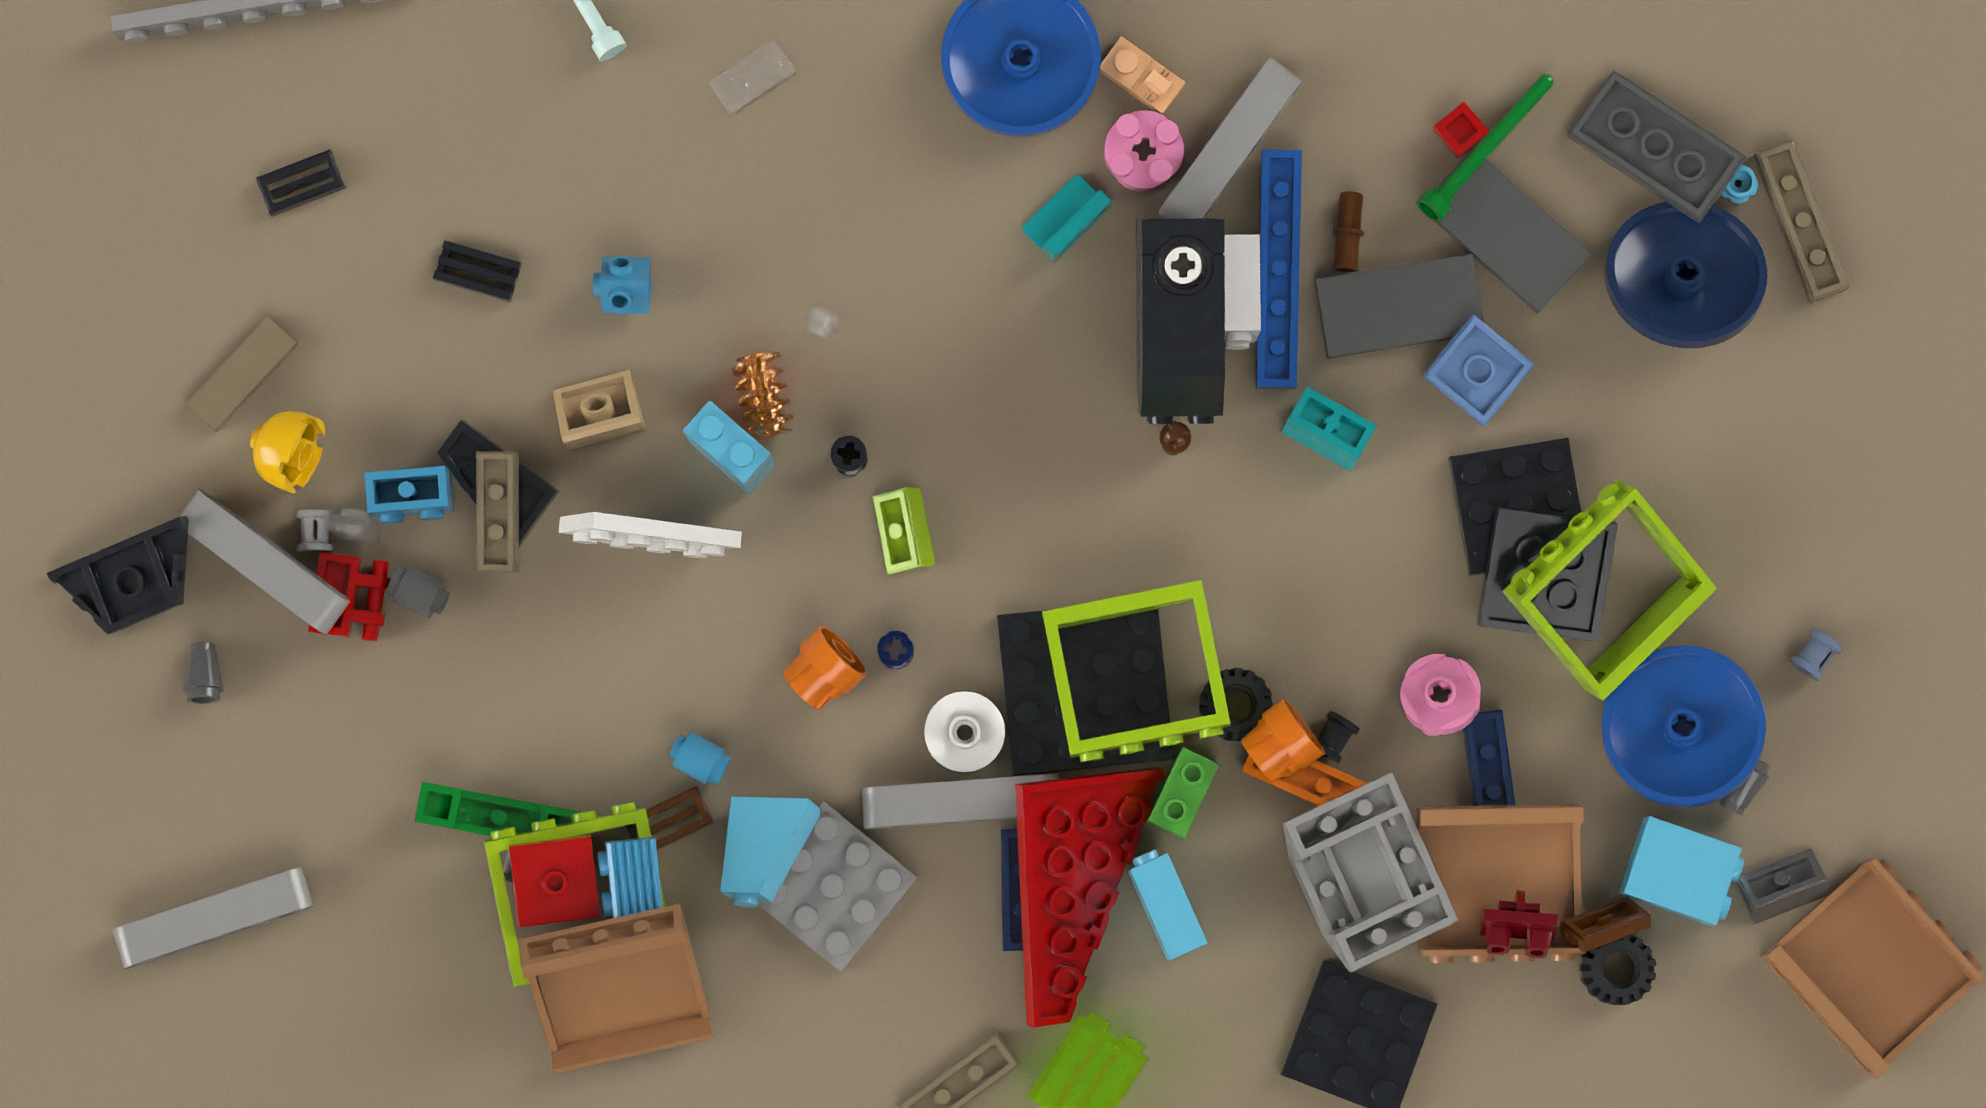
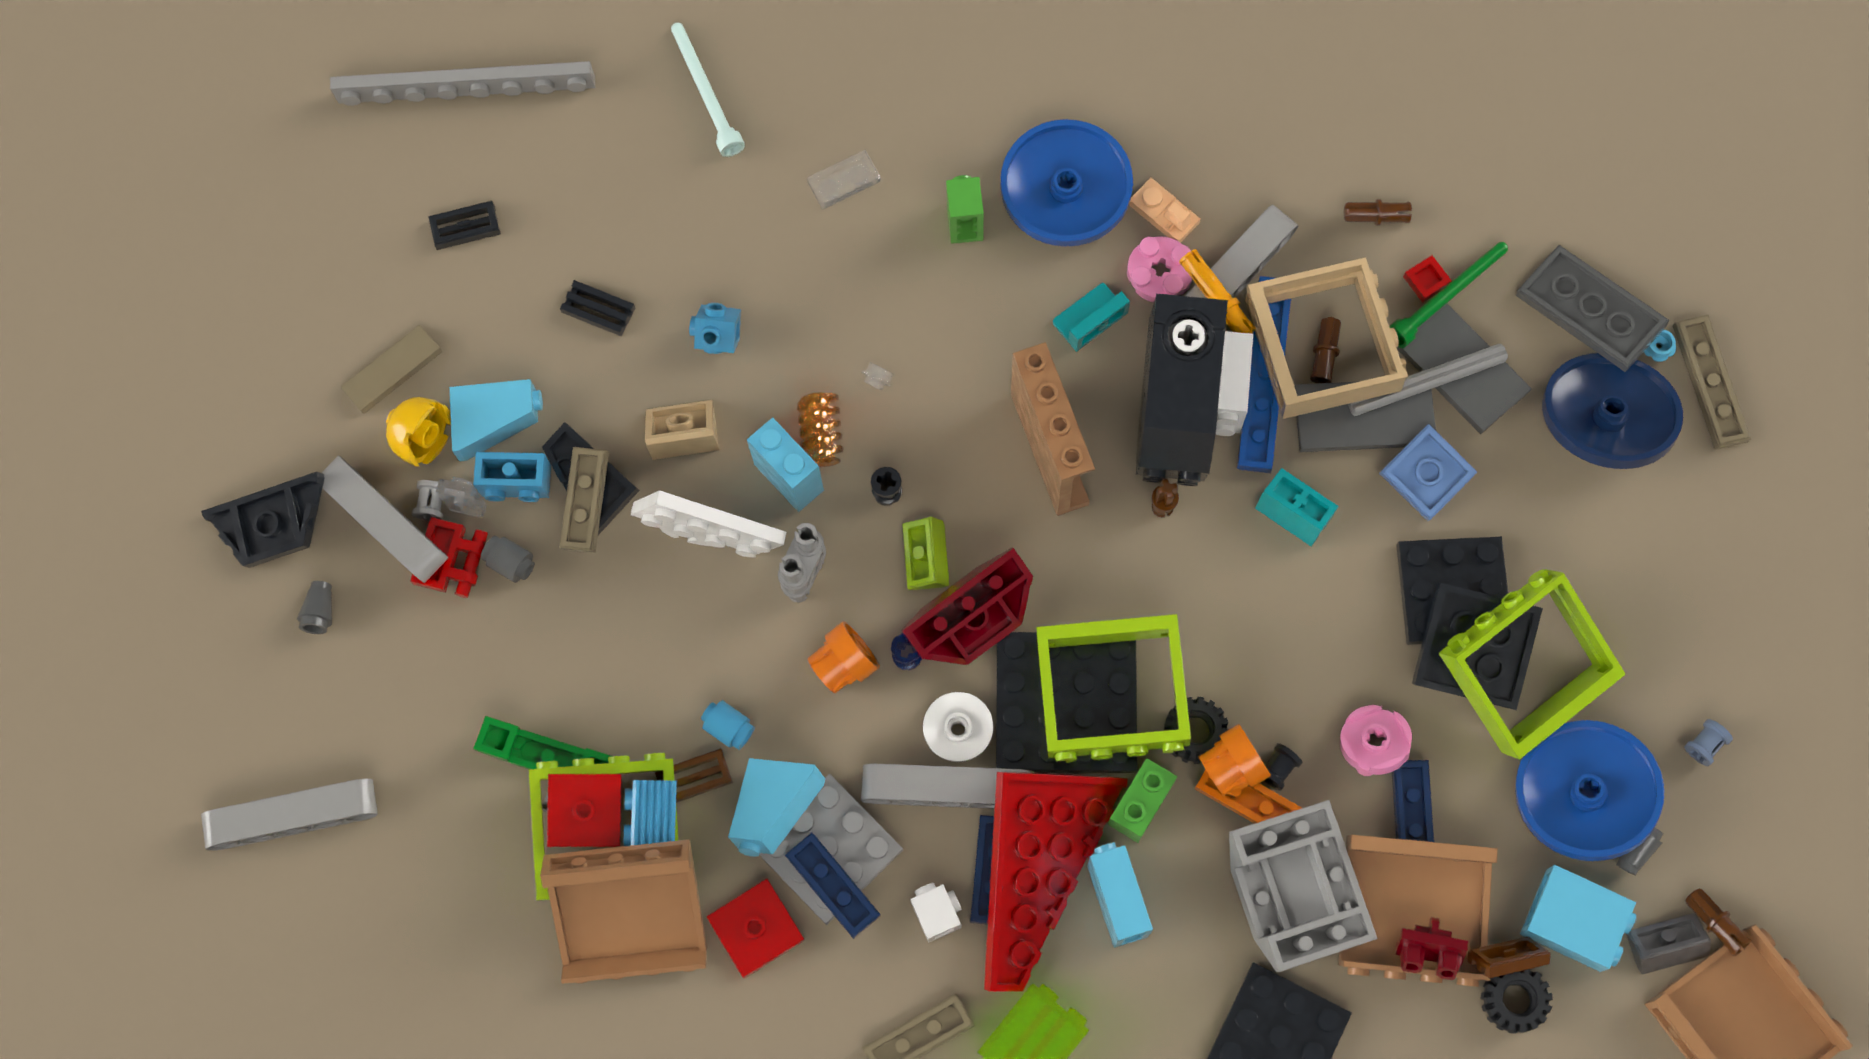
camera: 10 degrees right, 10 degrees down
none -> medium azure slope [449,379,543,462]
none -> red plate [706,879,805,979]
none -> light grey pin [778,523,826,603]
none -> dark blue tile [785,832,881,939]
none -> dark red wedge [901,548,1033,665]
none -> white brick [910,883,962,943]
none -> bright green brick [946,175,984,244]
none -> medium nougat panel [1011,342,1095,516]
none -> light orange pin [1179,249,1256,334]
none -> tan window [1245,257,1408,419]
none -> reddish brown axle [1343,199,1412,226]
none -> light grey axle [1348,344,1508,416]
none -> reddish brown axle [1685,888,1752,956]

